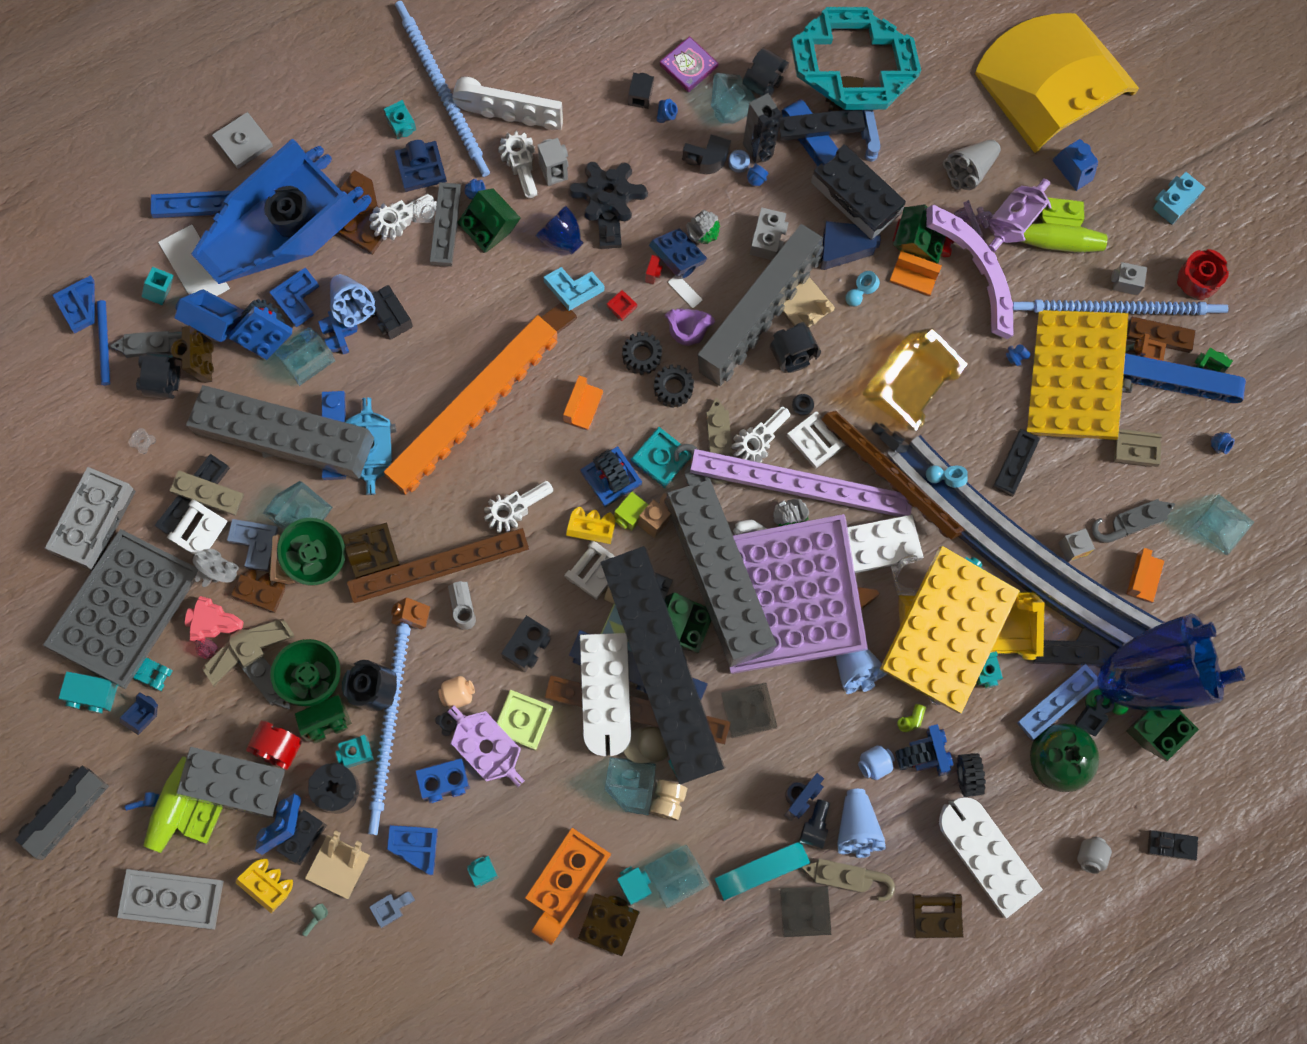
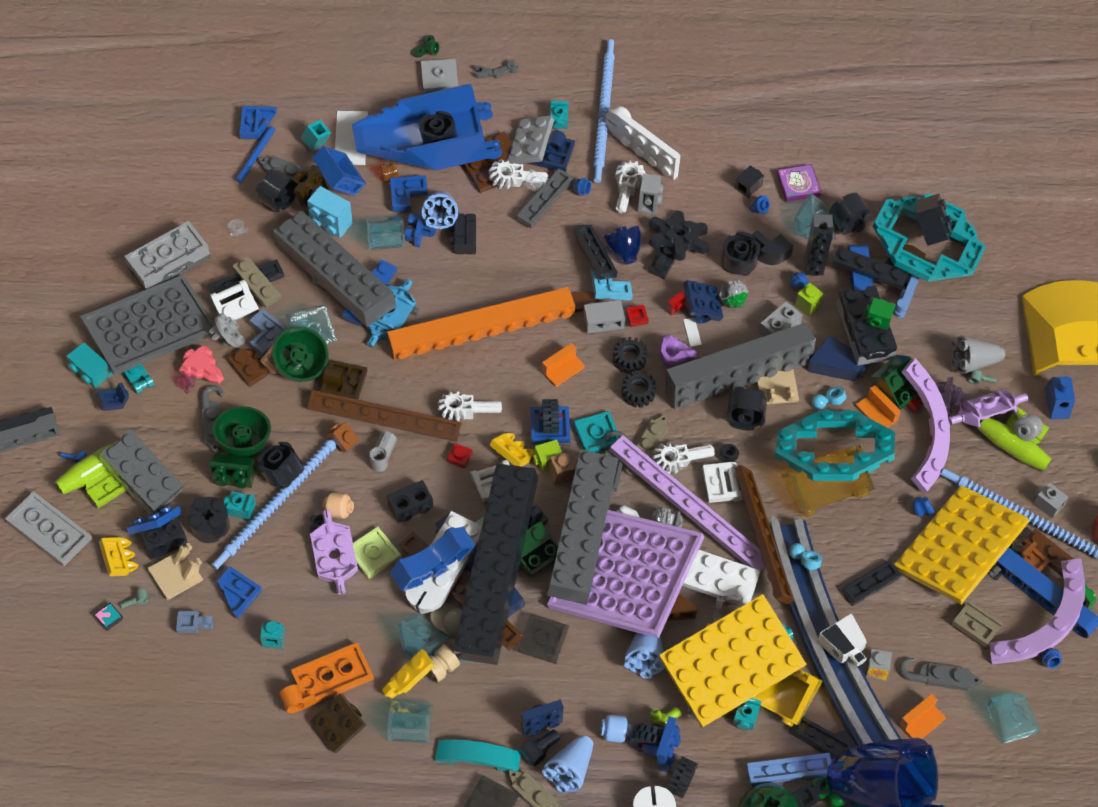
camera: 35 degrees right, 15 degrees down
blue plate [151,190,234,218] -> none
dark tan plate [202,618,295,687] -> none
blue plate [229,299,293,360] -> none
red brick [246,720,303,770] -> none
blue brick [416,758,470,803] -> none
dark green slope [457,188,521,253] -> none
teal brick [617,866,652,906] -> none
light blue tile [728,150,750,173] -> none
black plate [871,422,910,453] -> none
none -> tile [94,602,123,631]
none -> medium azure brick [307,186,352,239]
none -> clear orange wheel [379,161,399,182]
none -> yellow hinge [382,649,434,699]
none -> blue brick [390,527,475,591]
none -> dark green piece [413,35,440,58]
none -> red plate [447,443,473,469]
none -> dark grey piece [474,60,519,79]
none -> light grey plate [508,116,554,164]
none -> black plate [573,224,618,280]
none -> light grey brick [583,300,625,334]
none -> black brick [721,232,760,276]
none -> teal plate [775,410,895,481]
none -> lime brick [795,282,824,316]
none -> white torso [818,614,867,666]
none -> green brick [864,298,896,330]
none -> black brick [915,194,953,246]
none -> sand green hand [969,370,997,385]
none -> lavender plate [989,558,1085,664]
none -> light grey head [1014,414,1043,441]

